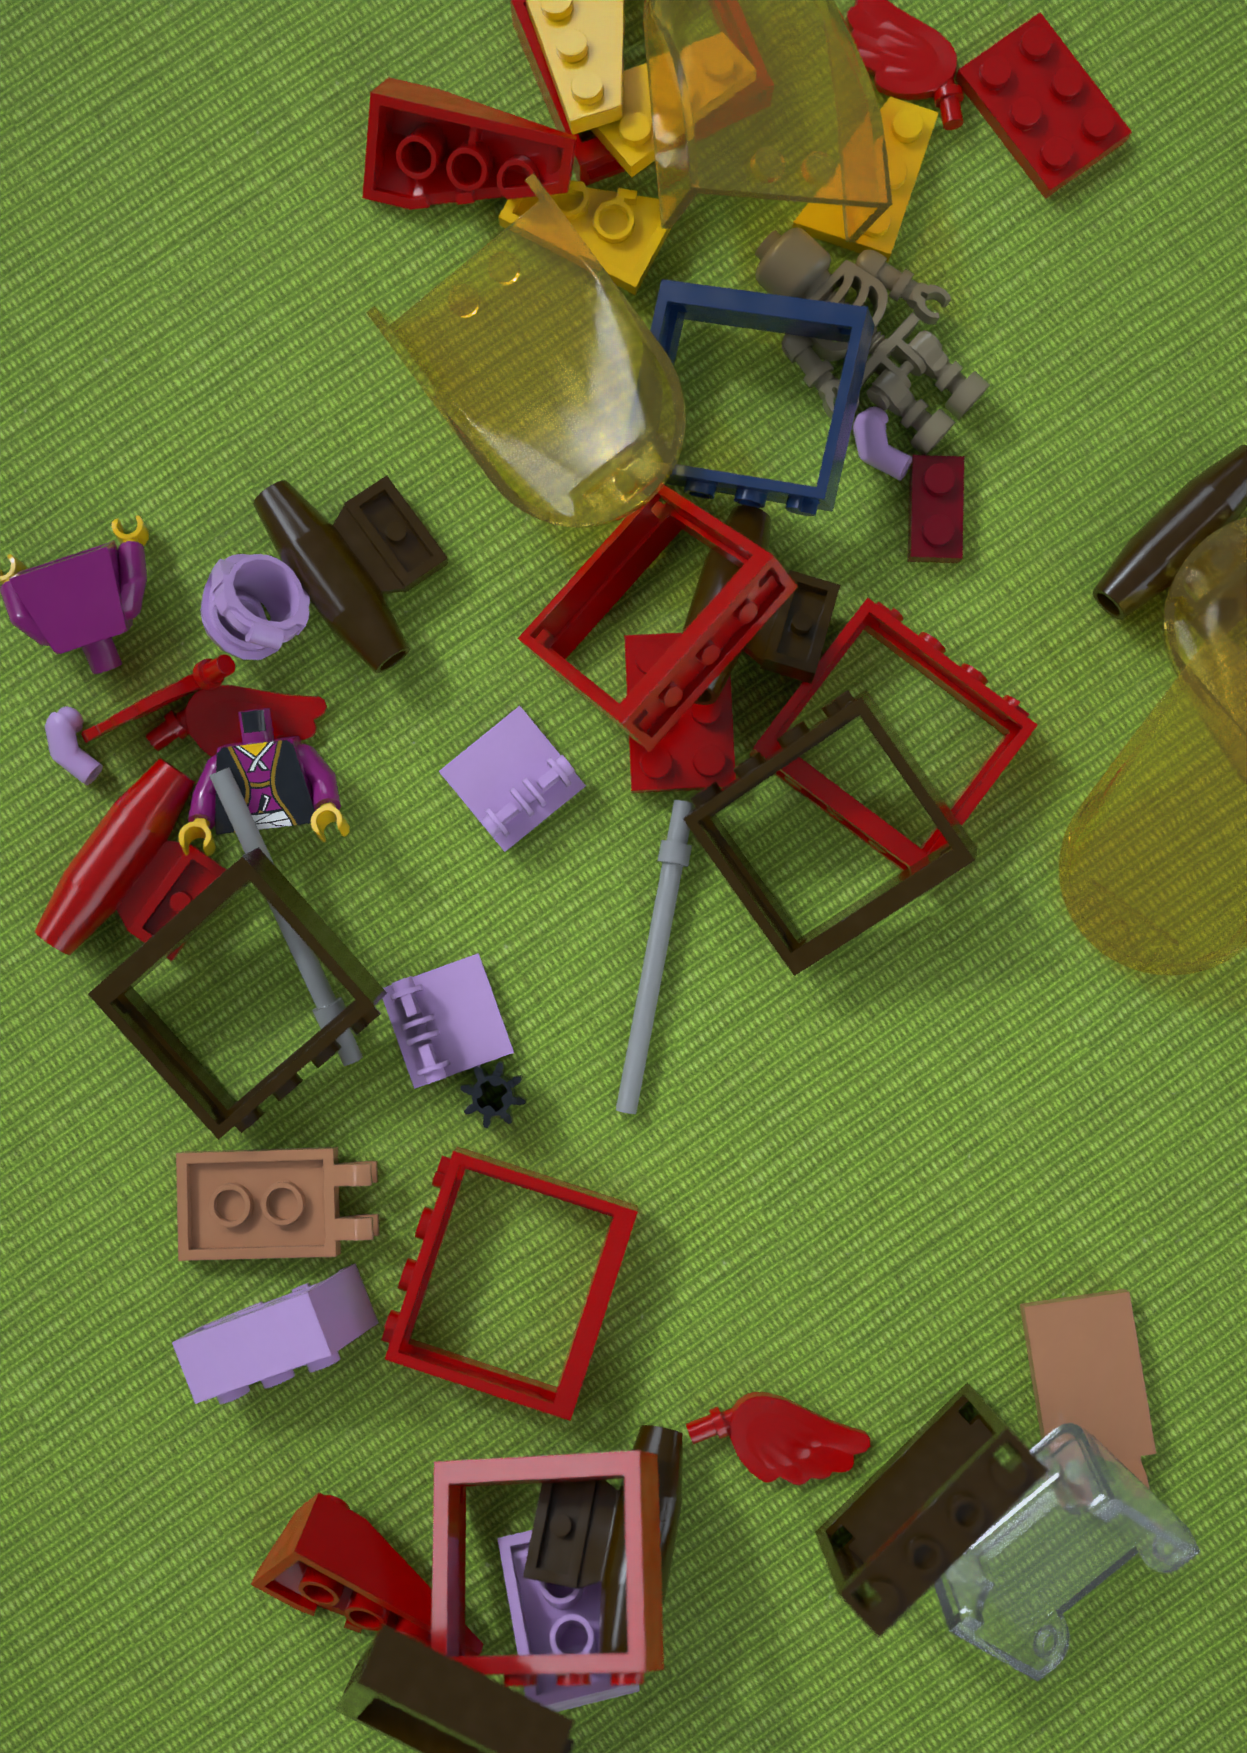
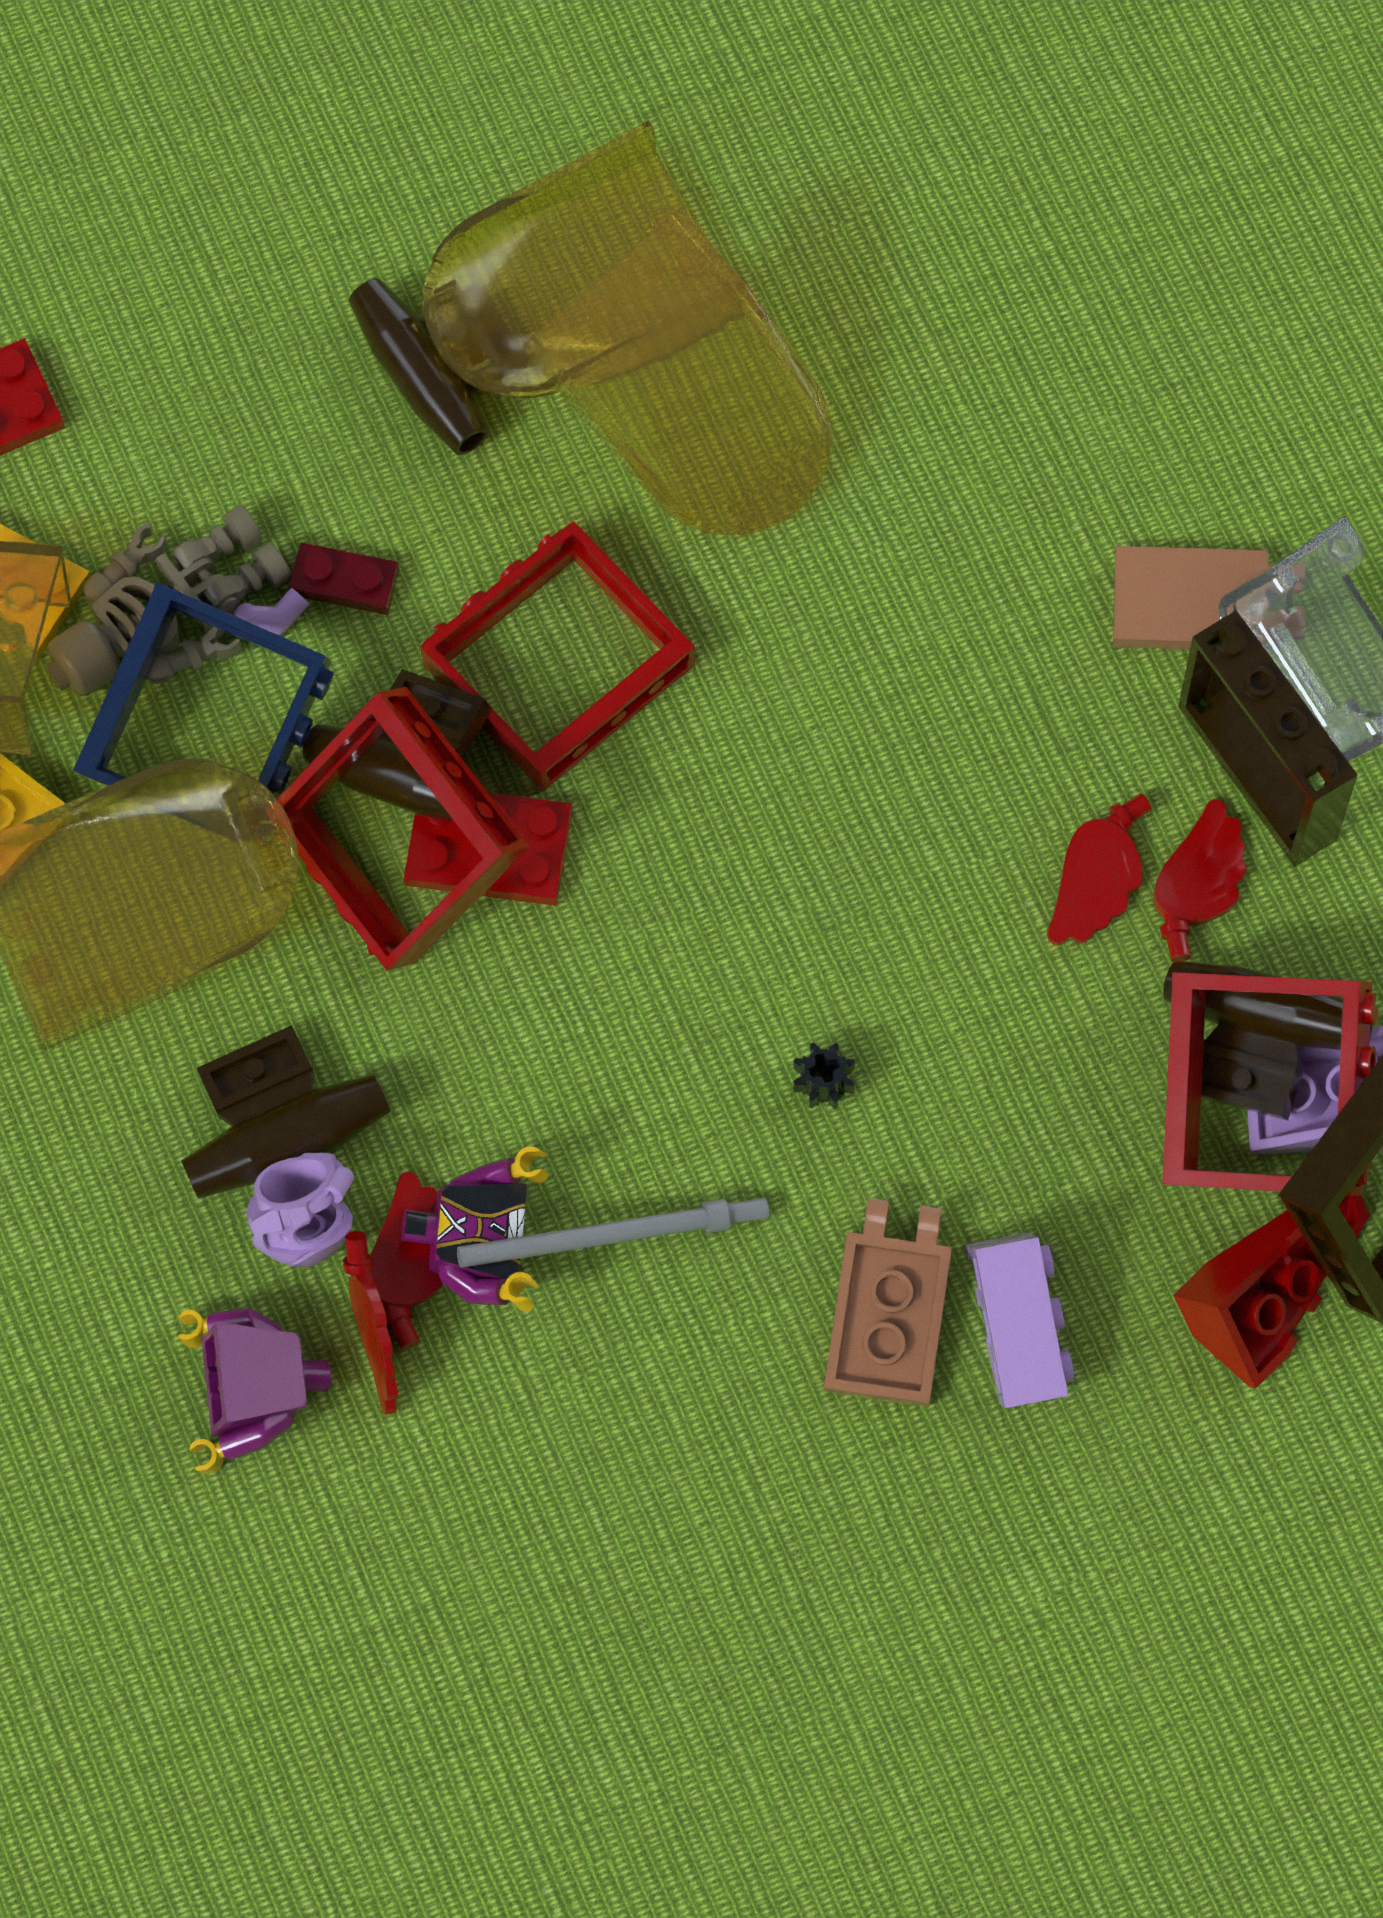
camera: 75 degrees left, 15 degrees down
red plate [34,758,227,961] -> none
lavender arm [45,706,103,785] -> none
dark brown window [88,847,387,1140] -> none
red window [381,1146,638,1421] -> none
lavender hinge [383,953,514,1089] -> none
lavender hinge [439,706,586,852] -> none
light grey bar [616,800,694,1114] -> none
dark brown window [683,690,977,976] -> none
none -> red animal [1047,793,1152,945]

